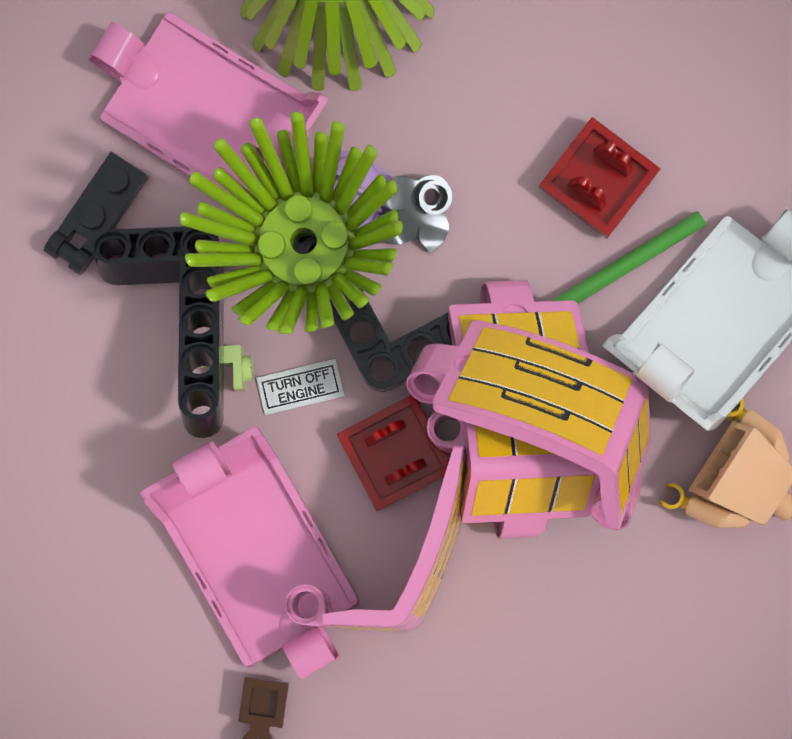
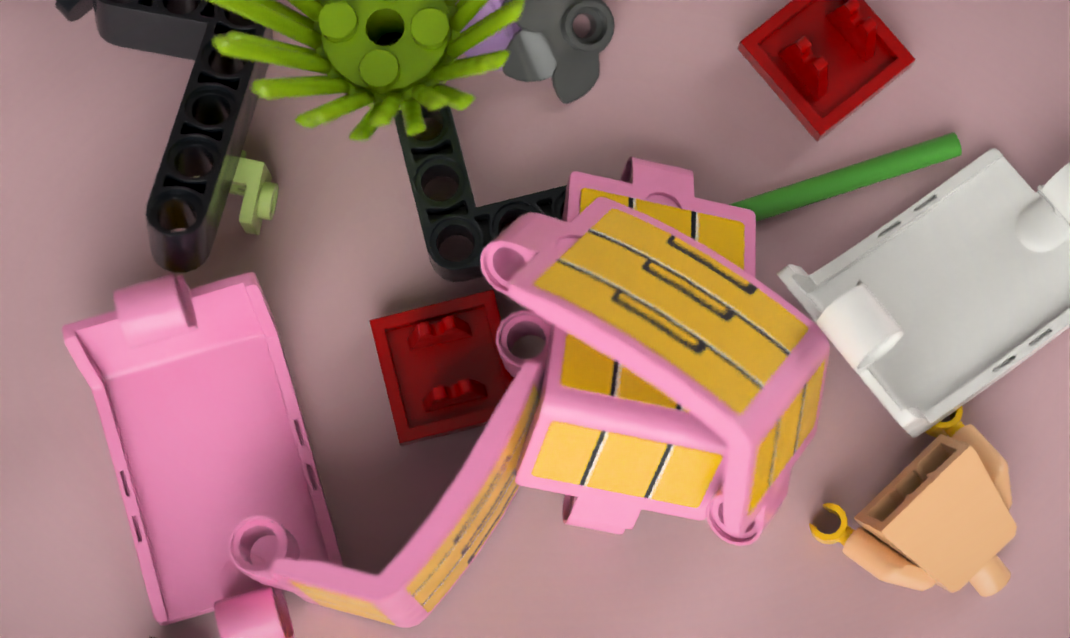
camera: 10 degrees right, 5 degrees down
white sticker [256,359,345,415] -> none

